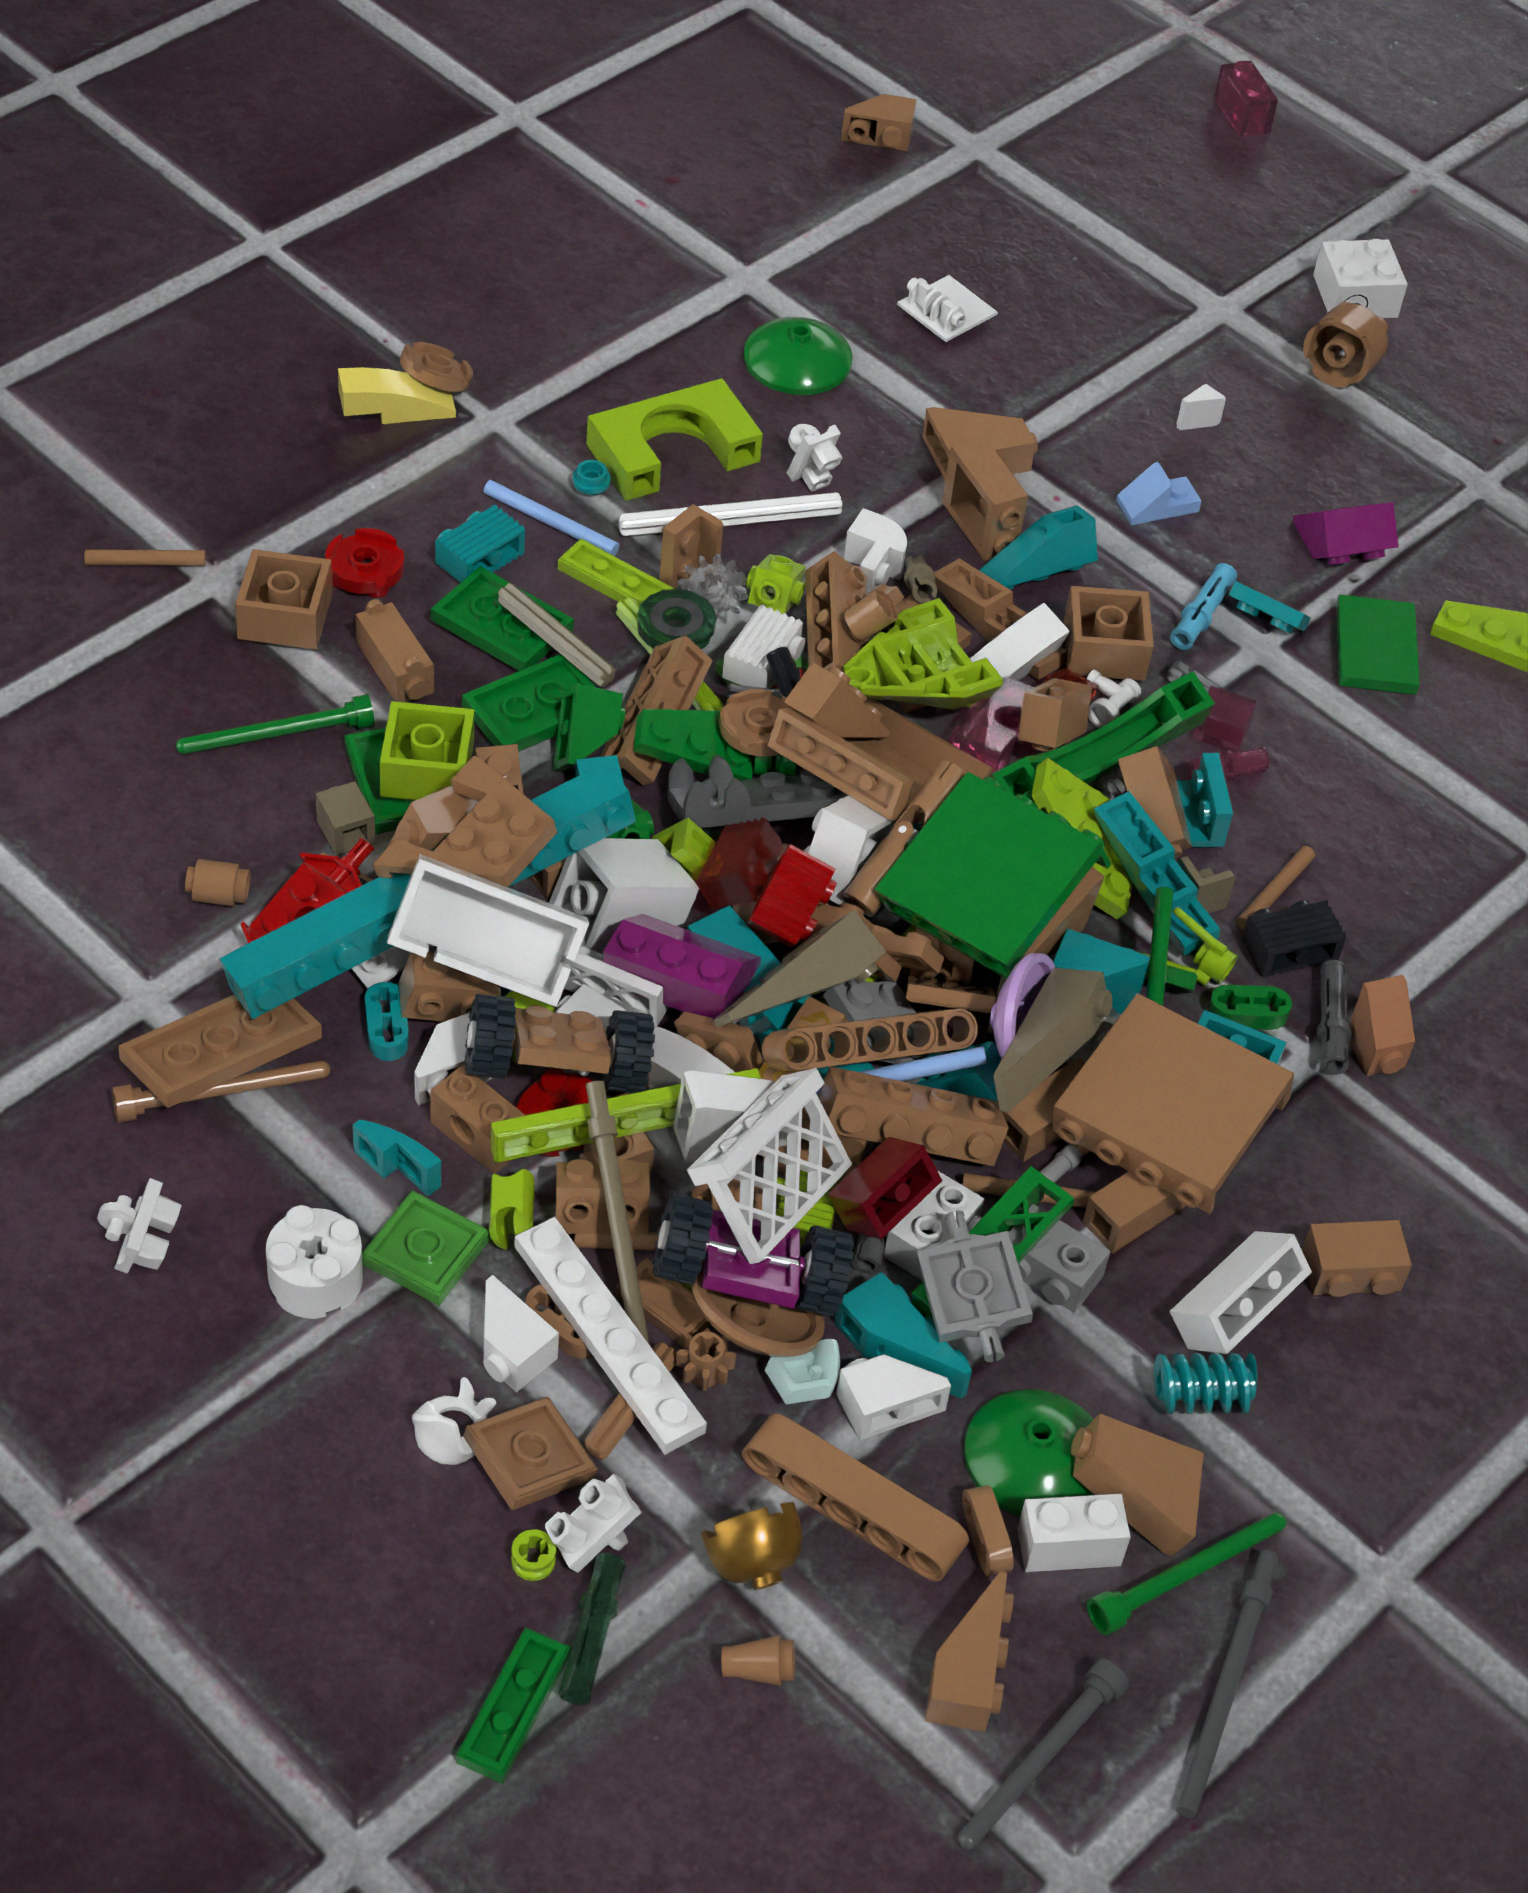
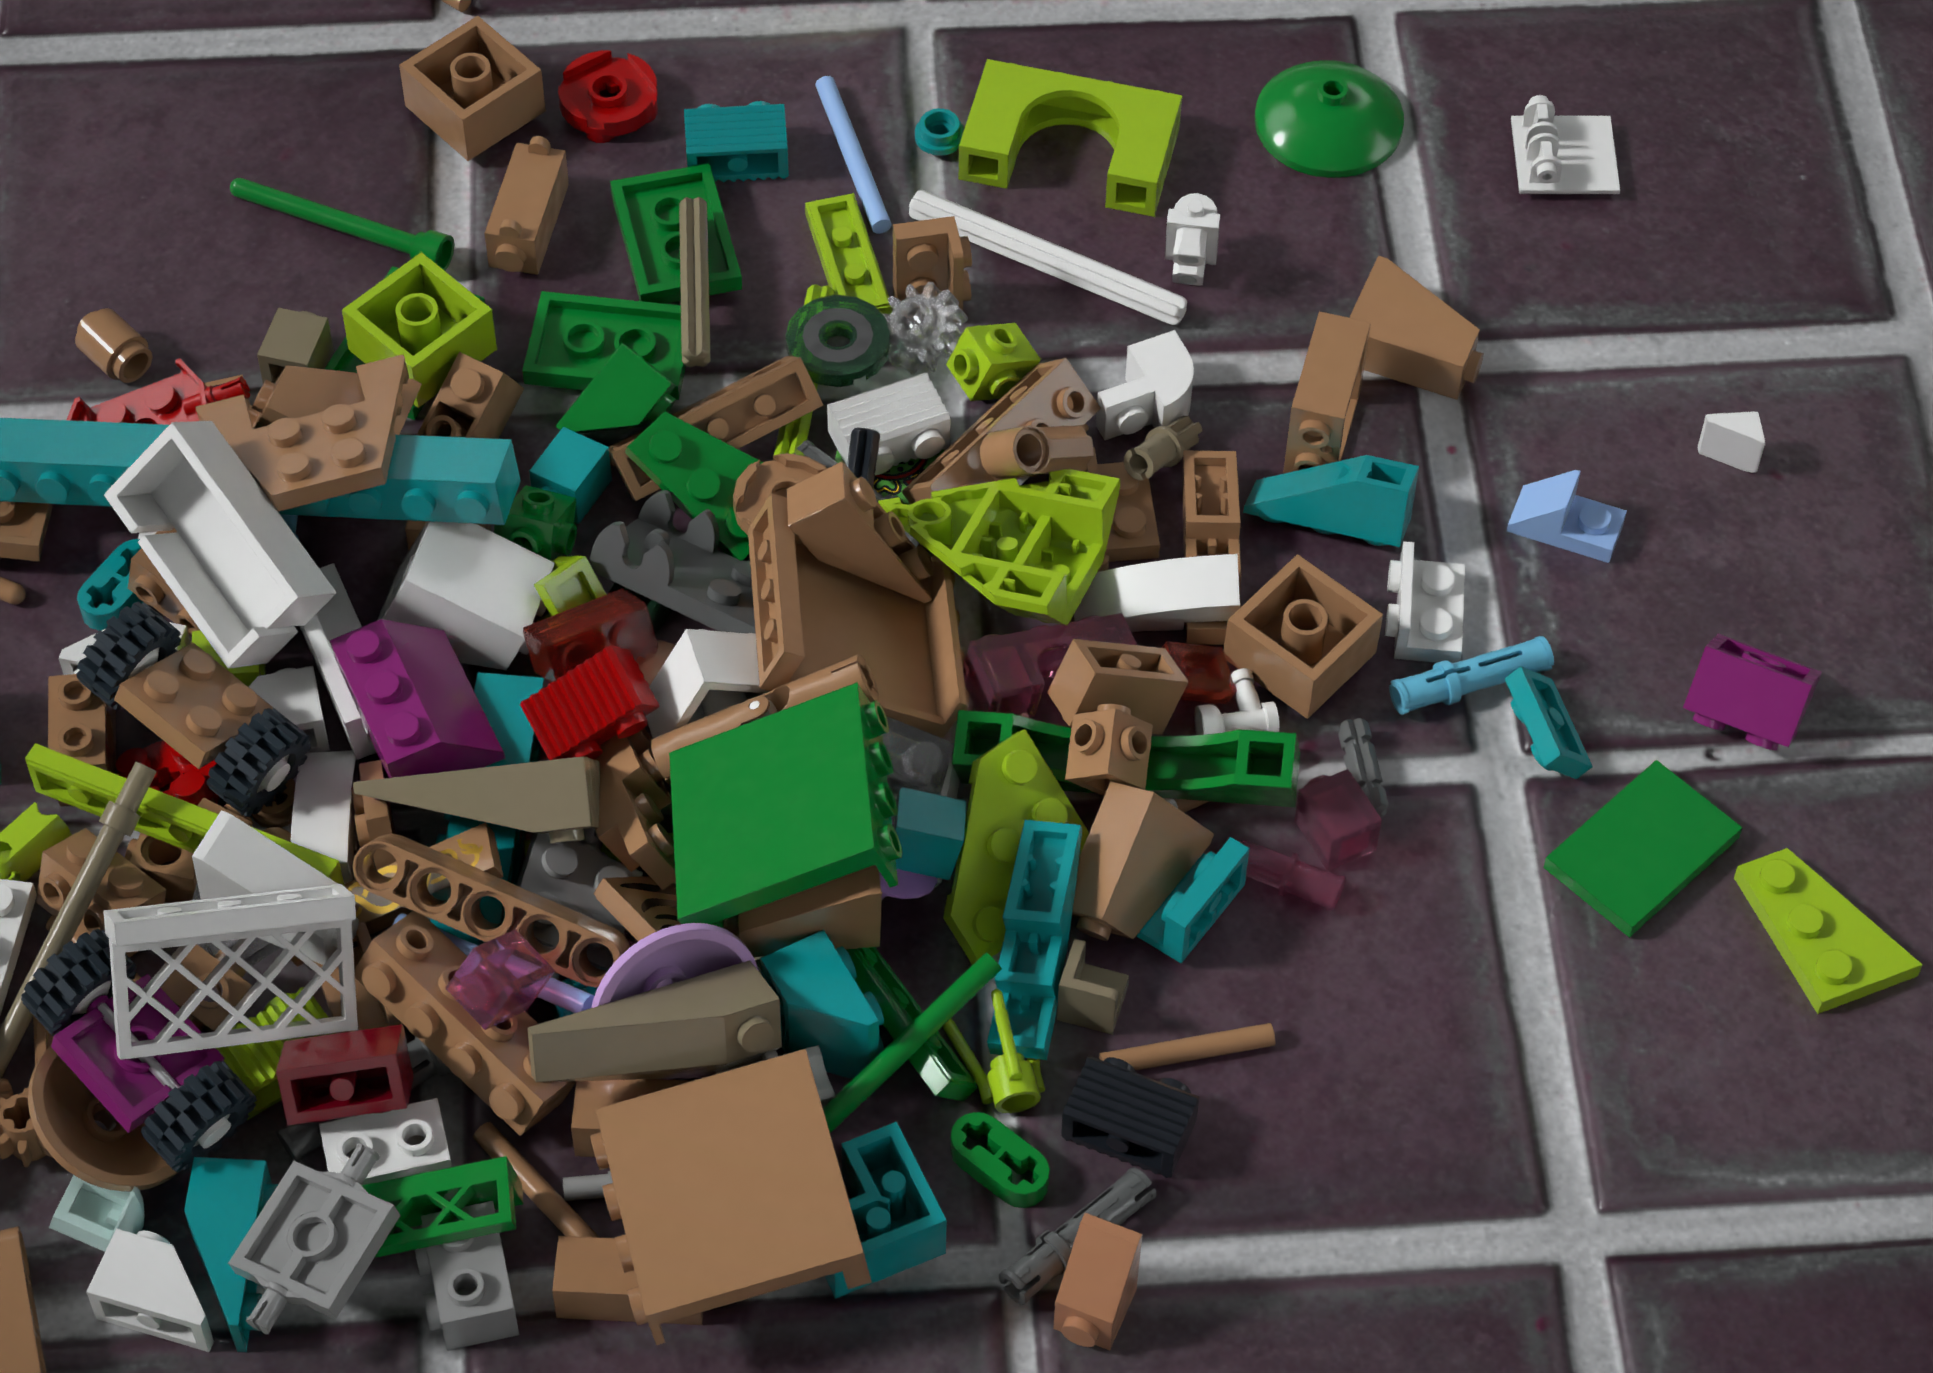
camera: 45 degrees right, 5 degrees up
none -> clear pink brick [445,929,555,1030]
none -> medium nougat brick [1065,704,1153,796]
none -> white bracket [1385,541,1465,663]

